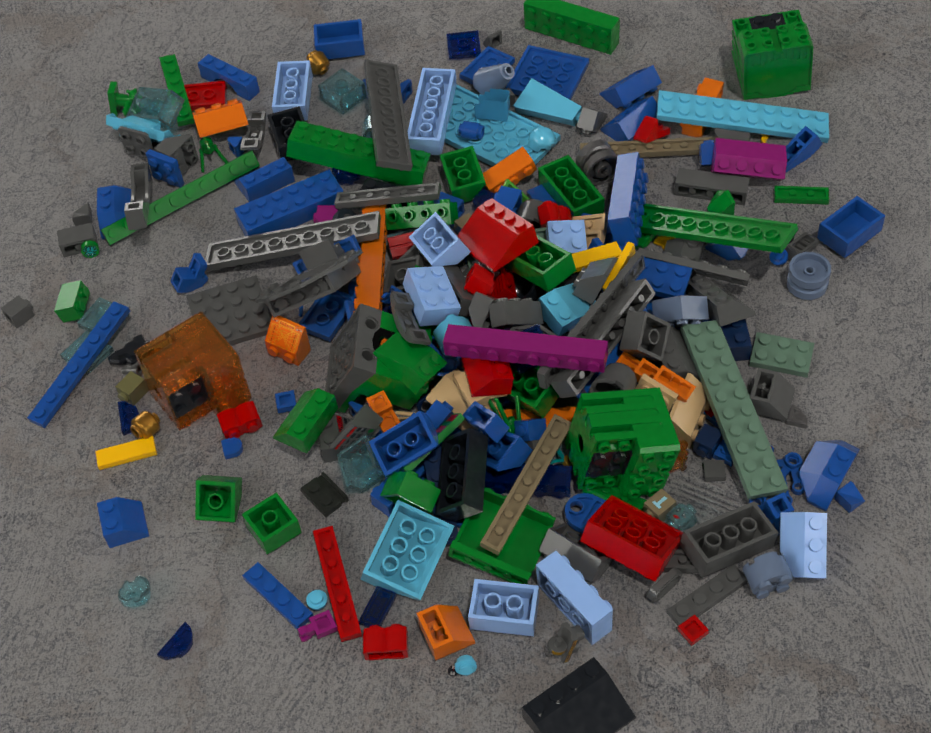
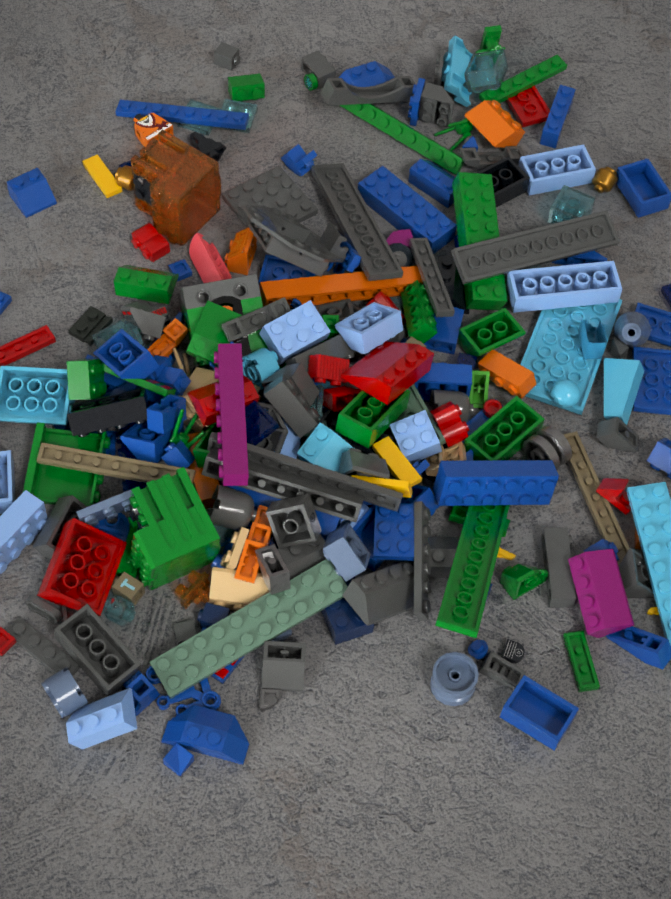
camera: 65 degrees right, 5 degrees up
dark grey slope [72,203,92,226] -> none
green slope [195,475,242,522] -> none
blue tile [221,437,243,460] -> none
green brick [242,492,302,555] -> none
blue brick [458,121,485,140] -> none
blue slope [600,96,657,141] -> none
sand green plate [749,332,815,378] -> none
none -> sand blue plate [76,490,131,527]
none -> torso [134,113,174,152]
none -> coral brick [189,233,232,283]
none -> flat silver slope [255,544,291,595]
none -> red tile [483,399,502,418]

